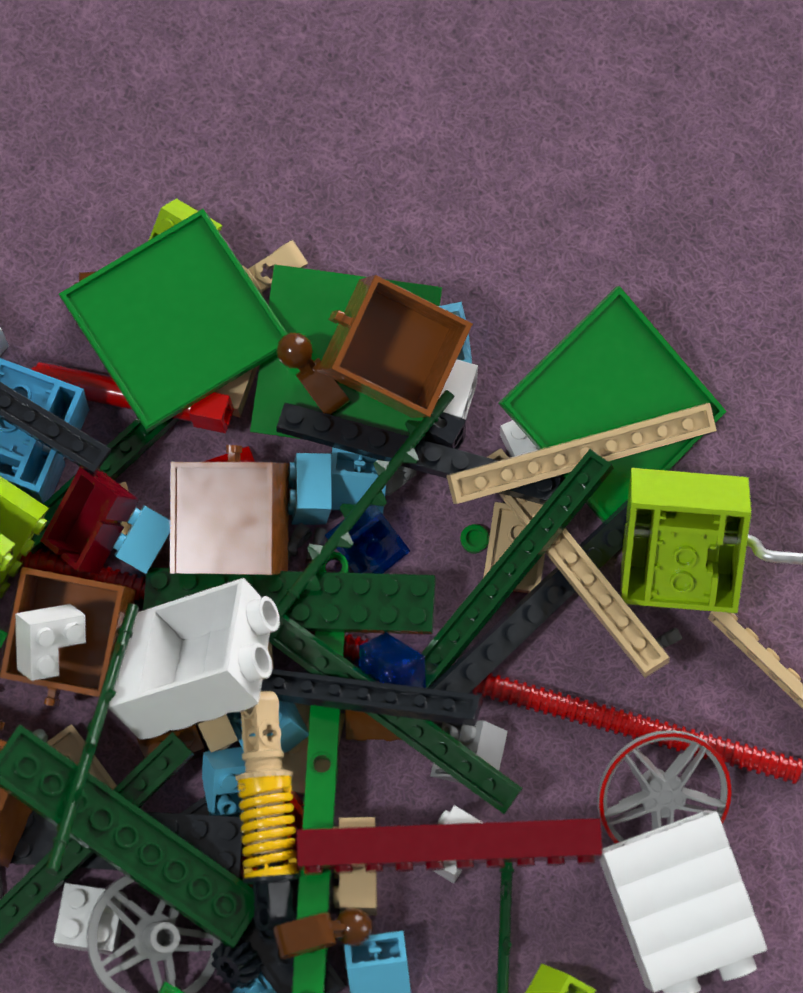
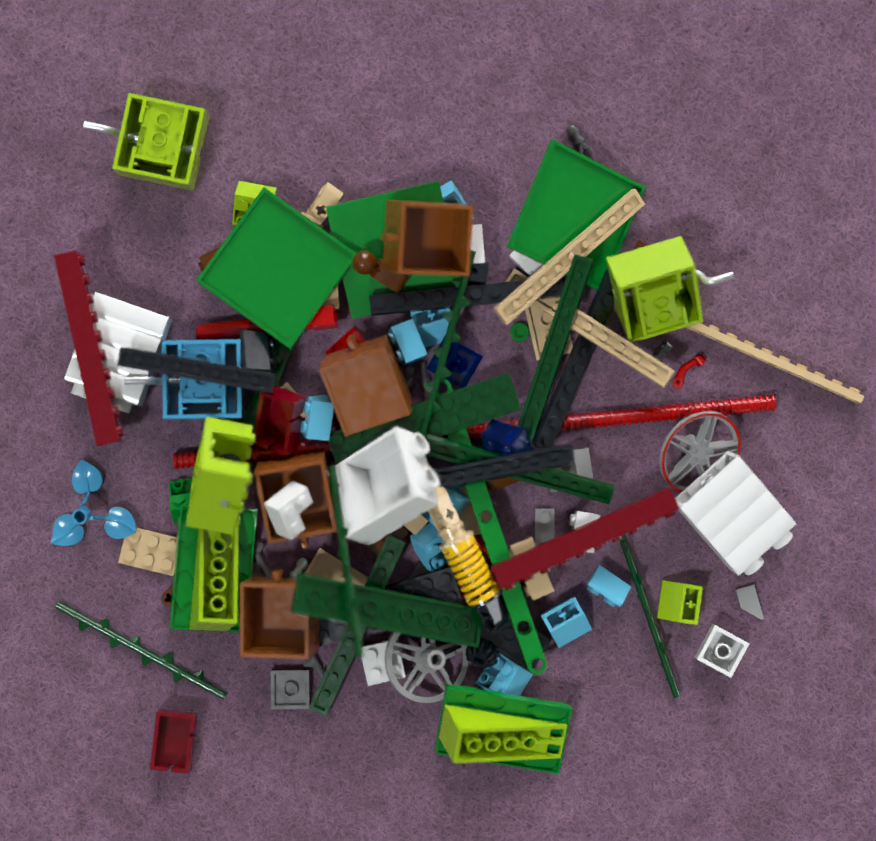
camera: 25 degrees left, 15 degrees up
reddish brown beam [273,908,372,959] -> none
none -> lime piece [83,93,210,191]
none -> black slope [240,330,277,374]
none -> light grey plate [535,509,554,546]
none -> dark grey piece [567,125,593,155]
none -> medium azure slope [586,564,631,607]
none -> red piece [672,354,706,389]

